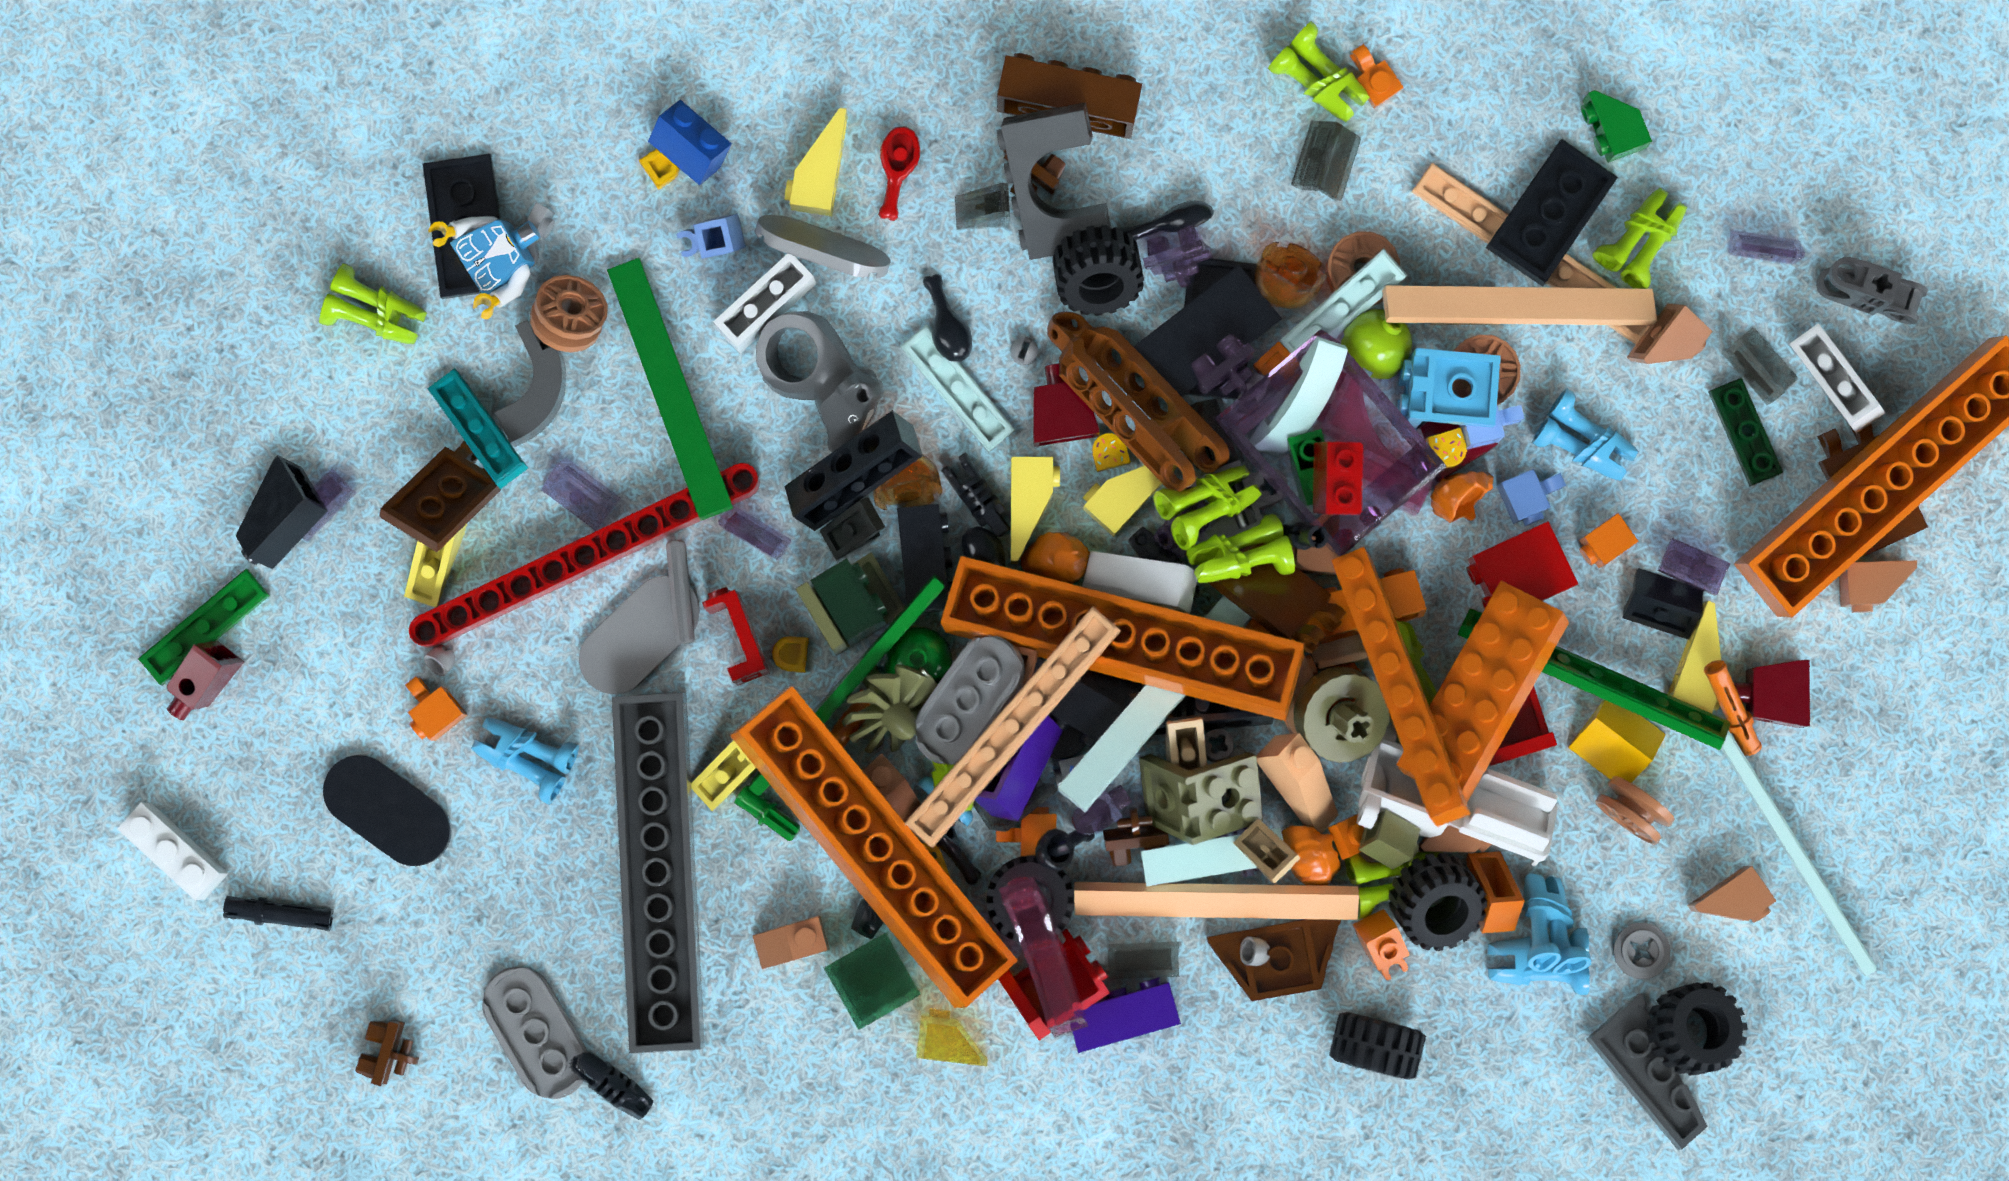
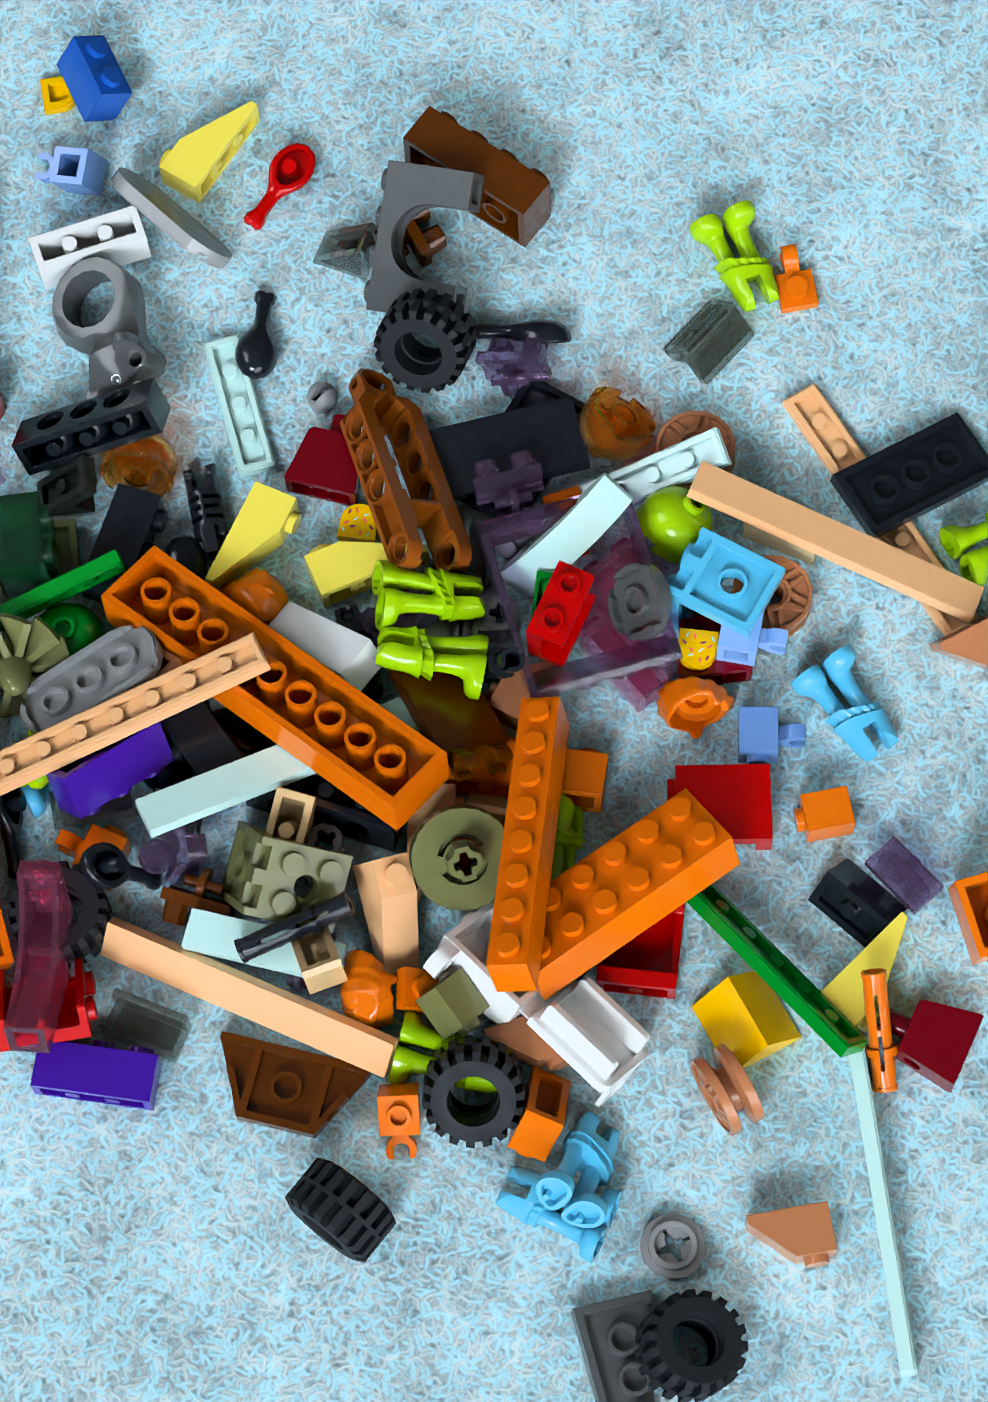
camera: 30 degrees right, 15 degrees down
light grey hinge [1240,937,1270,966] -> none
none -> black pin [234,891,355,963]
none -> dark grey tile [608,562,672,641]

